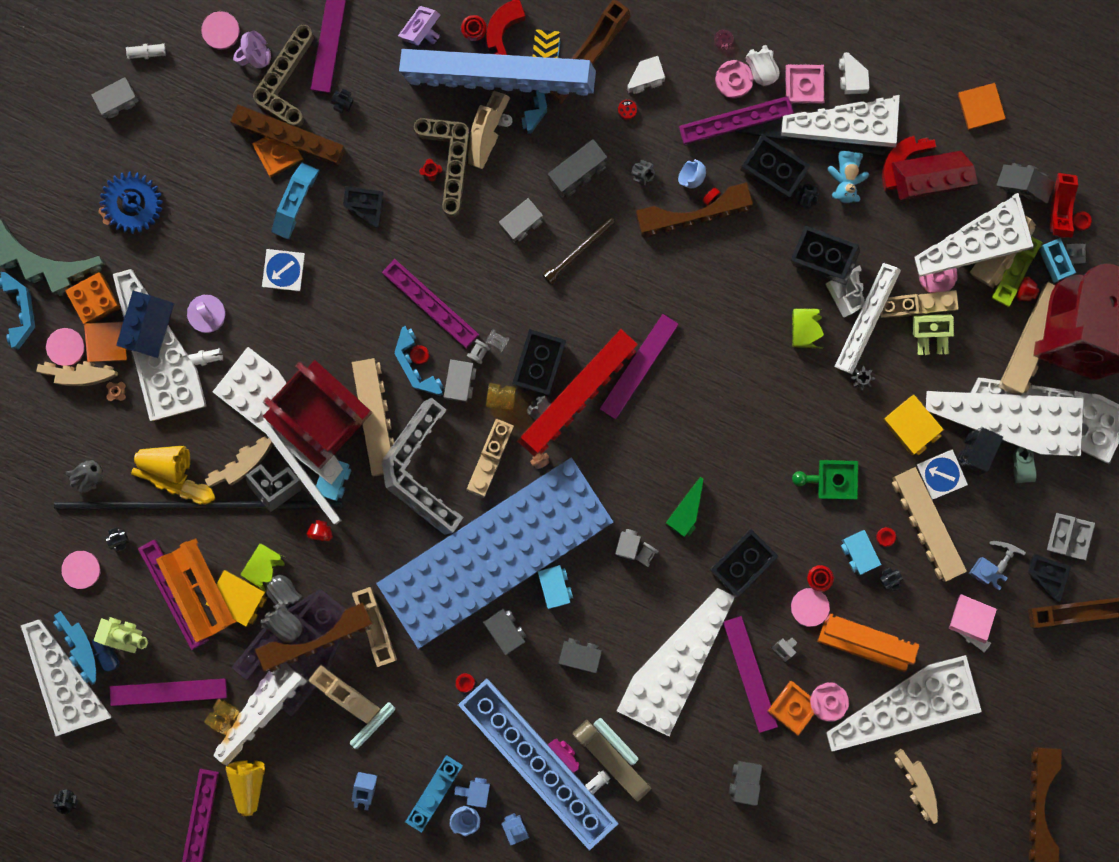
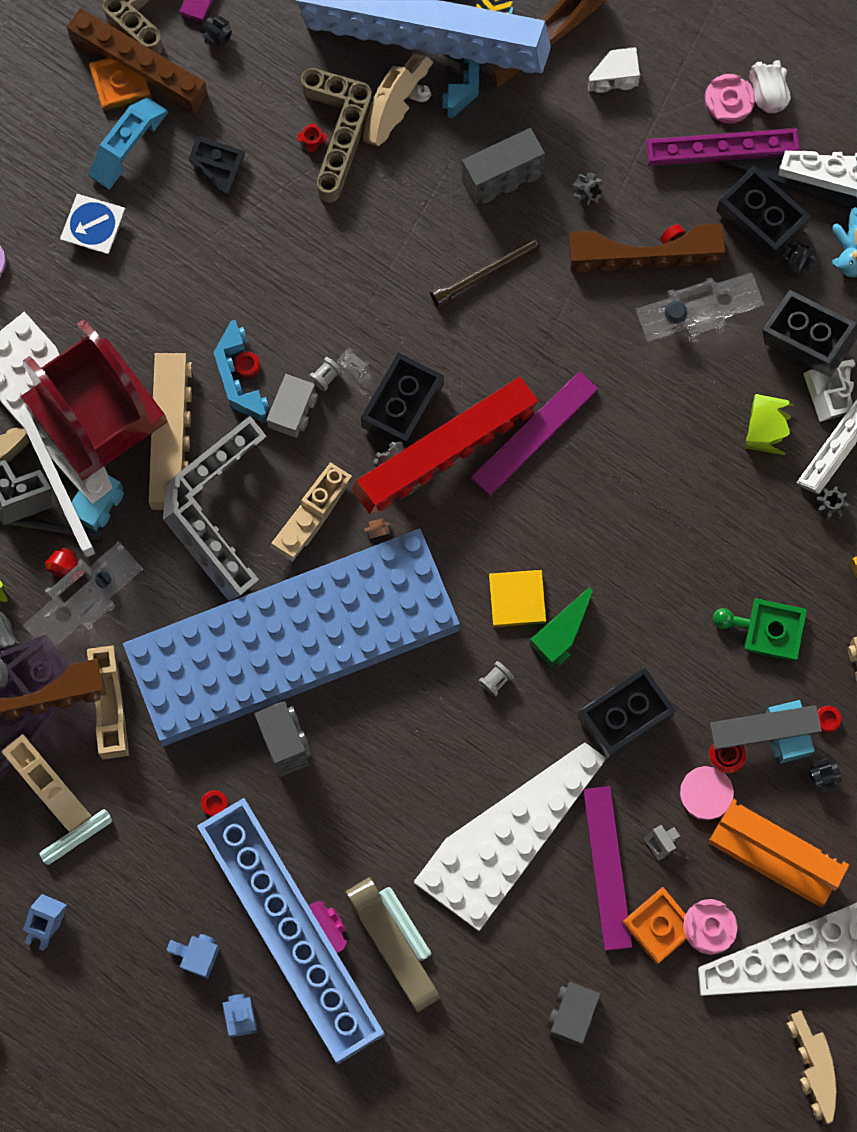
camera: 10 degrees right, 10 degrees down
magenta tile [382,259,479,349] -> none
dark azure slope [405,755,463,832] -> none
light blue hair [450,806,480,836] -> none
clear yellow wheel [486,383,516,411] -> none
light grey brick [499,198,543,242] -> none
medium azure brick [538,565,573,609] -> none
dark grey brick [559,638,602,673] -> none
white pin [585,770,611,794] -> none
light grey brick [615,529,640,560] -> none
red tile [618,100,637,120] -> none
light blue hair [678,160,706,188] -> none
clear pink tile [714,30,733,50] -> none
bright pink tile [786,65,824,104] -> none
none -> clear piece [23,542,143,653]
none -> yellow tile [489,570,546,627]
none -> clear piece [635,273,764,342]
none -> dark grey tile [709,705,821,750]

